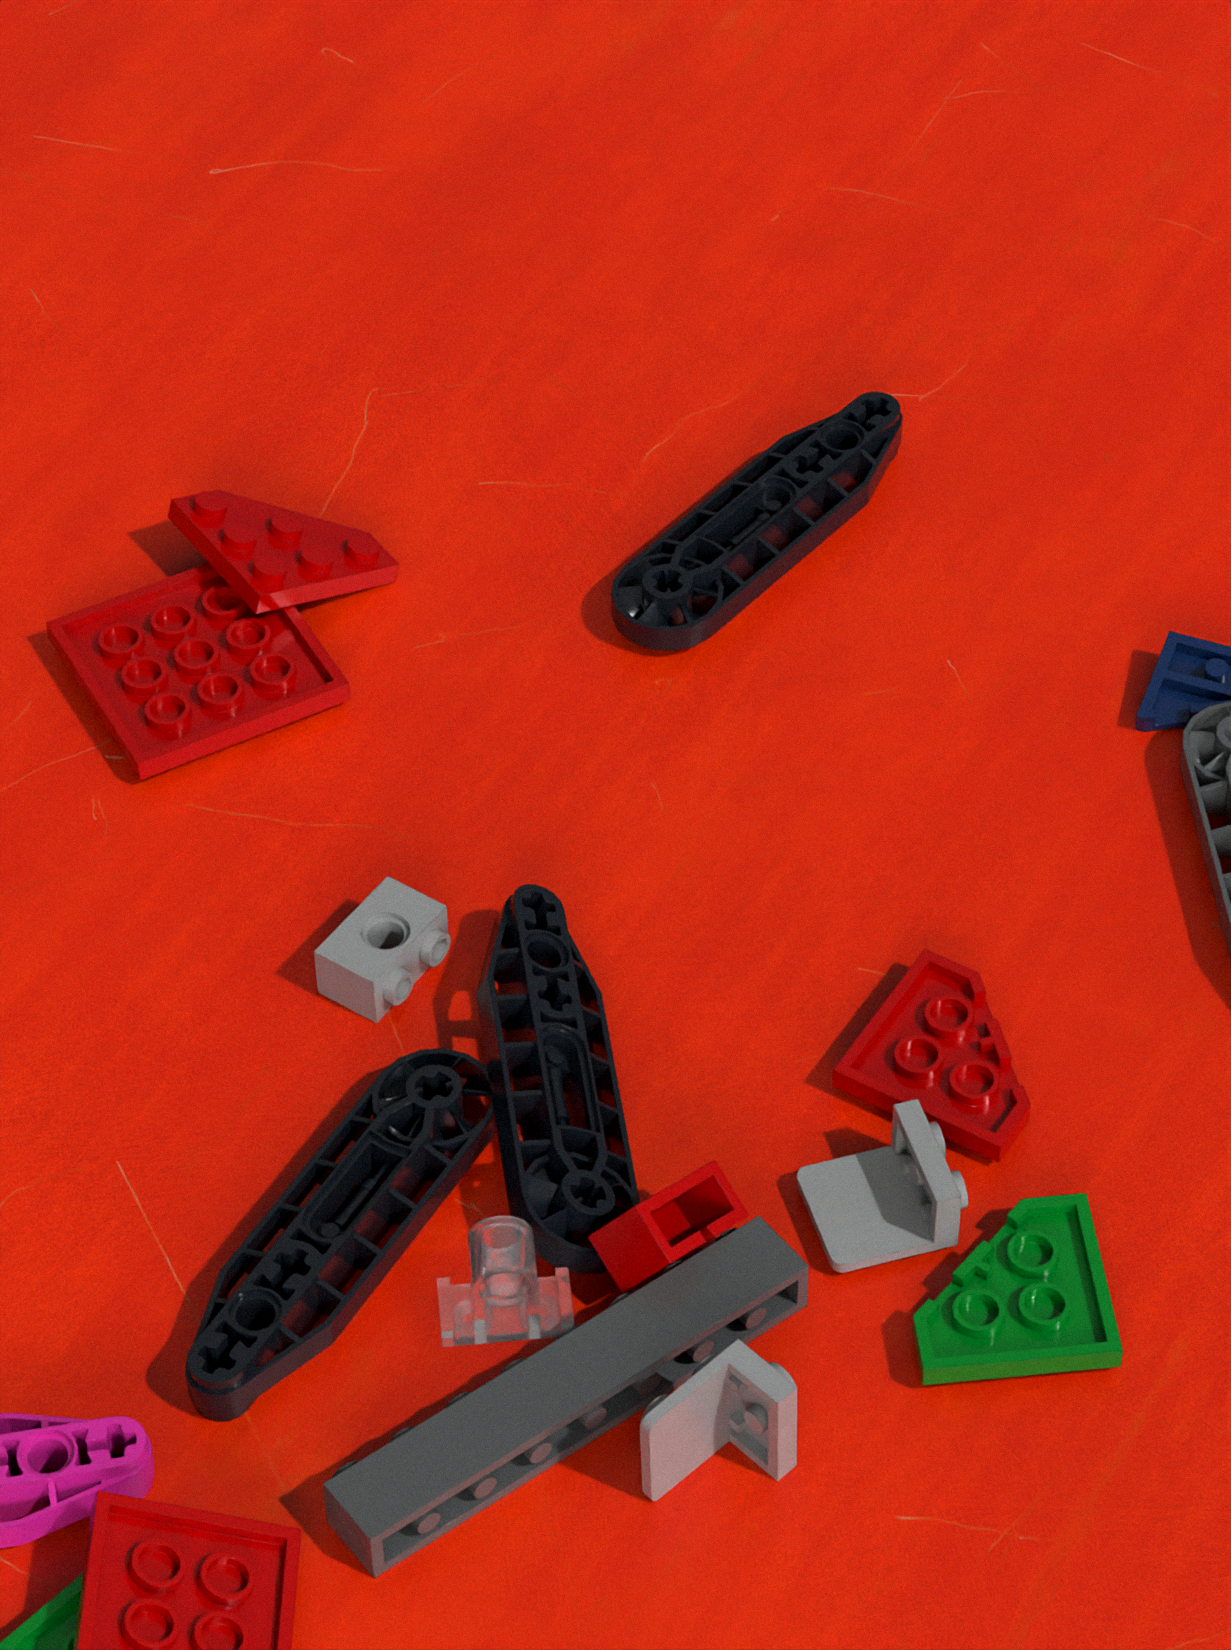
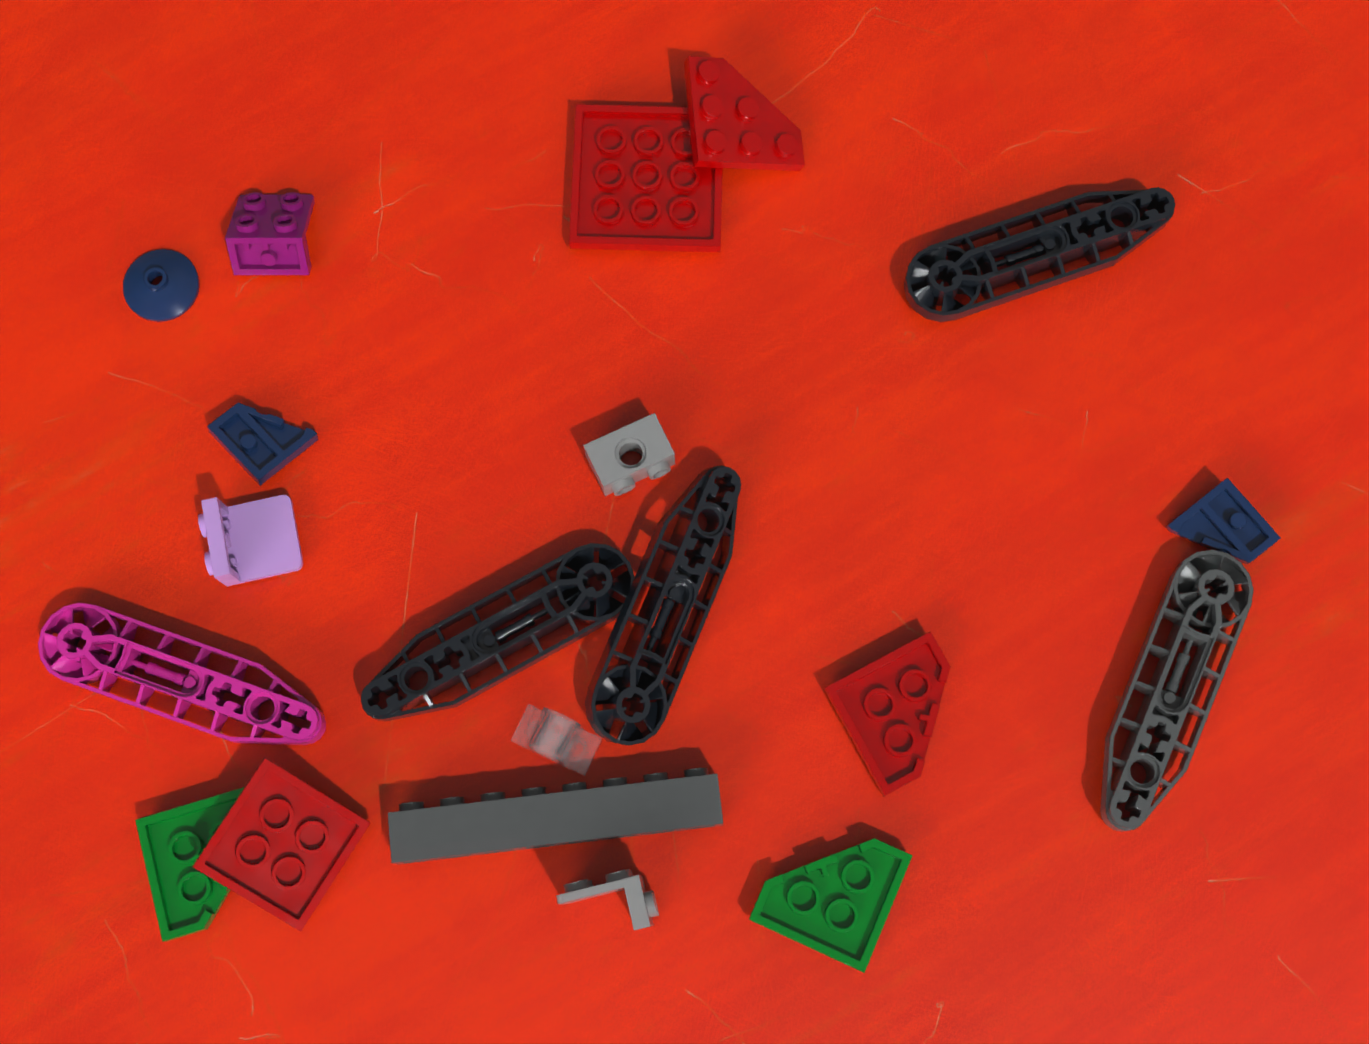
camera: 30 degrees right, 30 degrees up
red piece [588,1159,749,1293] -> none
light grey bracket [796,1099,968,1273] -> none

